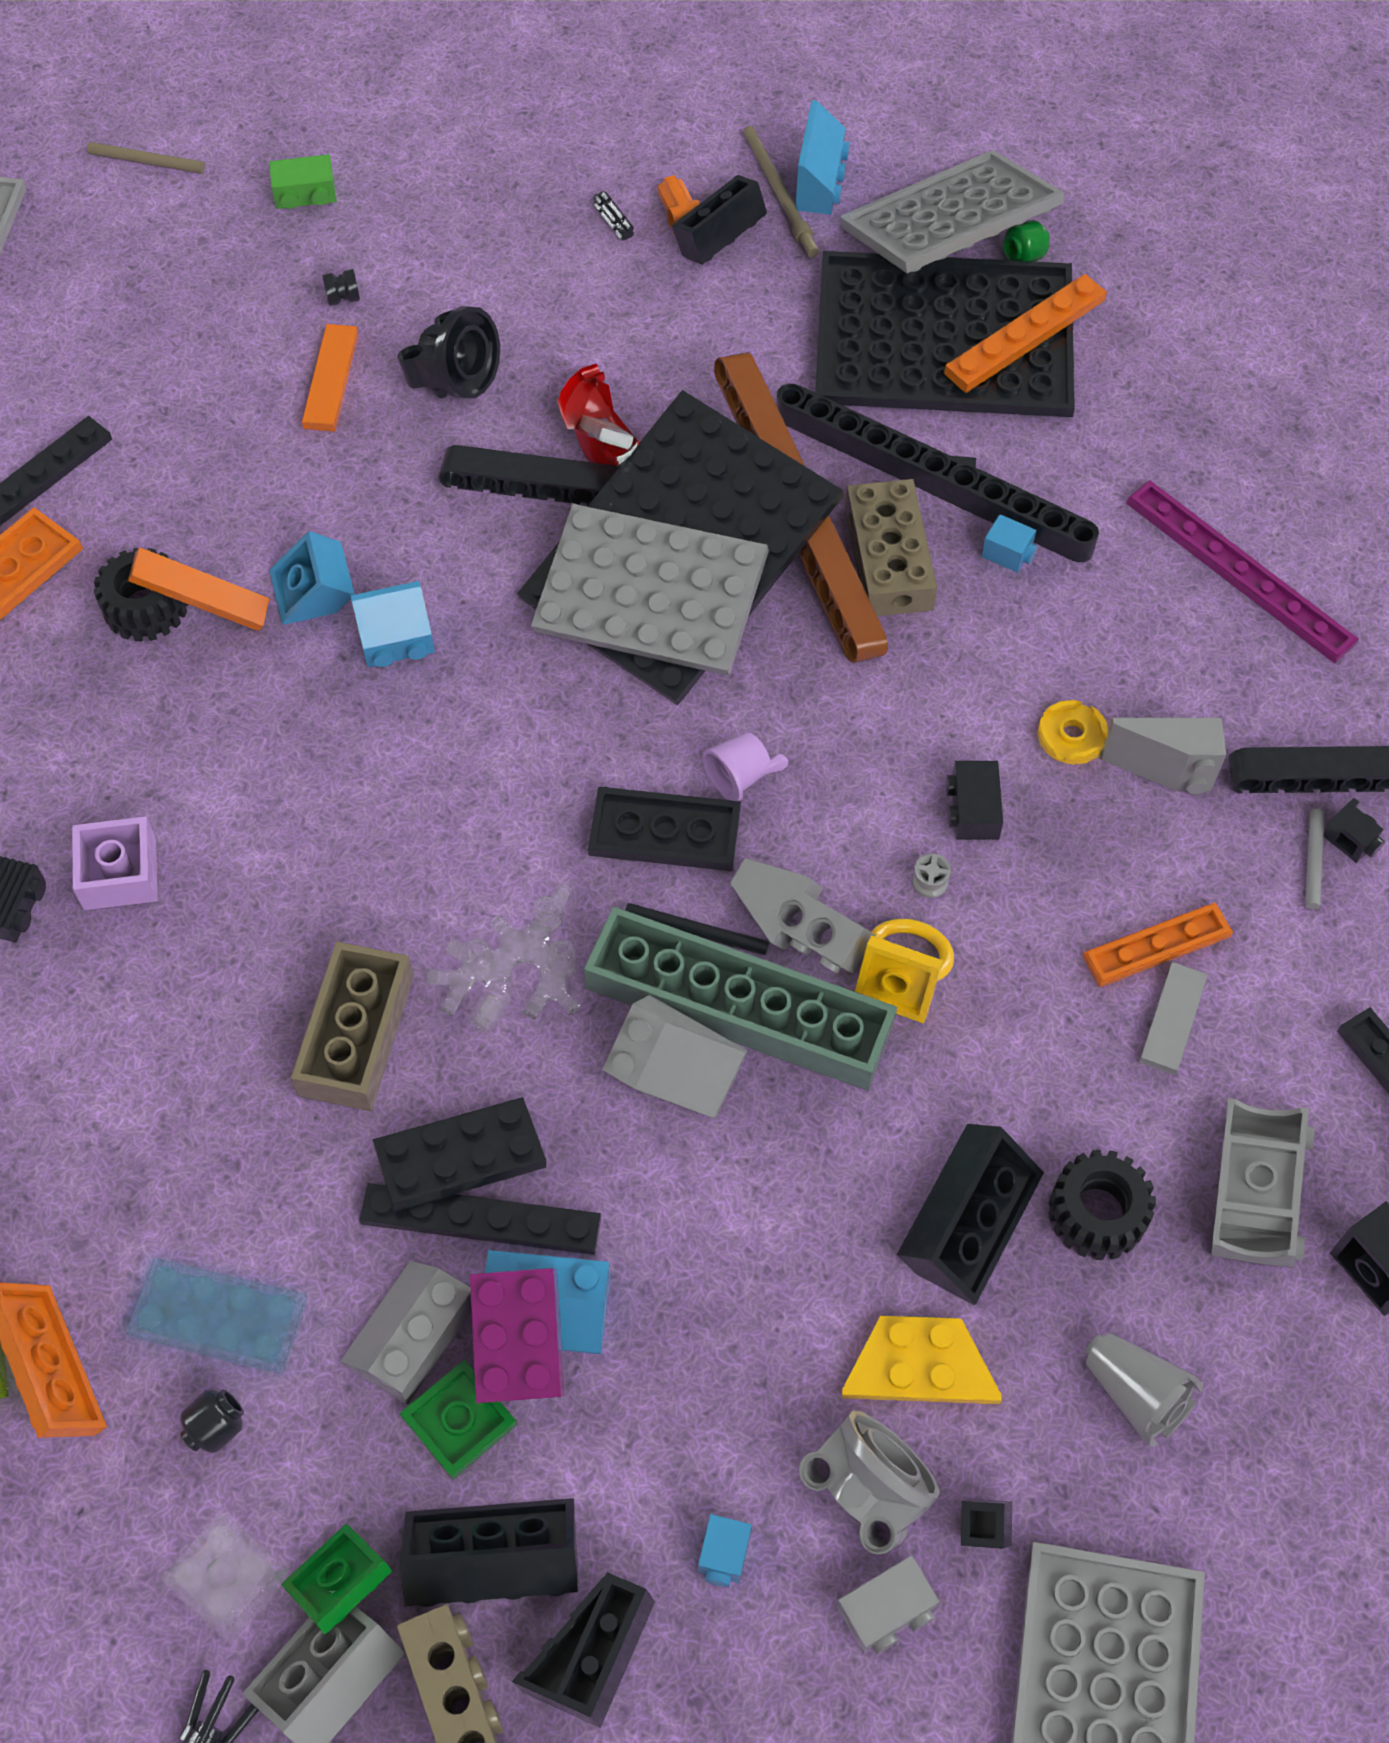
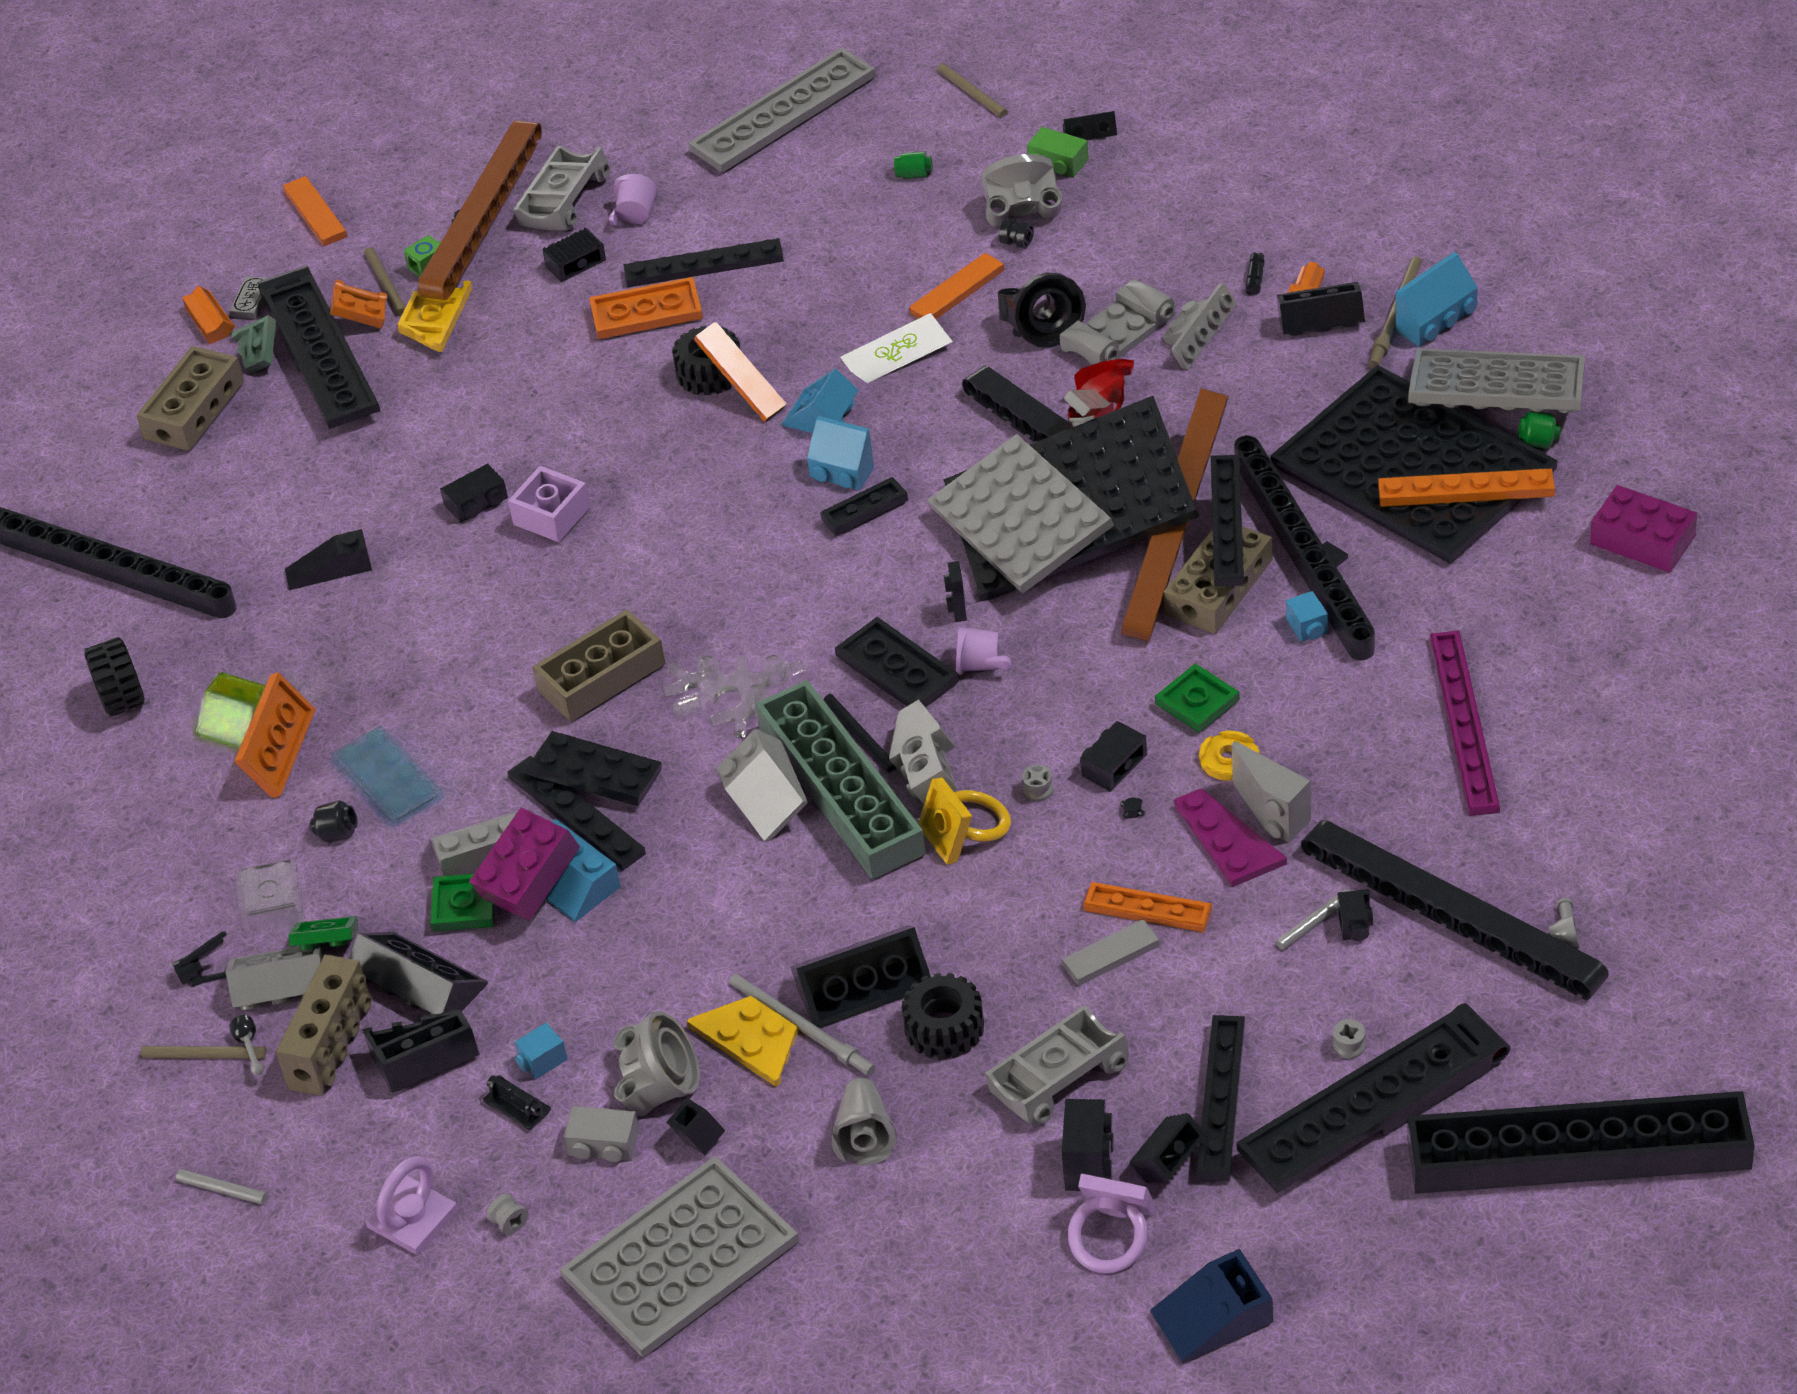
camera: 45 degrees right, 15 degrees down
none -> black hinge [483,1075,551,1130]
none -> light grey bar [729,974,876,1076]
none -> black plate [820,477,908,536]
none -> white sticker [840,313,953,383]
none -> green brick [894,151,933,179]
none -> black plate [943,561,967,622]
none -> light grey piece [981,154,1062,226]
none -> light grey piece [1060,279,1175,365]
none -> black hinge [1062,111,1117,140]
none -> black piece [1120,798,1145,819]
none -> green plate [1155,663,1240,733]
none -> light grey bracket [1163,283,1236,370]
none -> magenta wing [1174,788,1287,887]
none -> black plate [1210,454,1244,587]
none -> magenta brick [1590,485,1697,573]

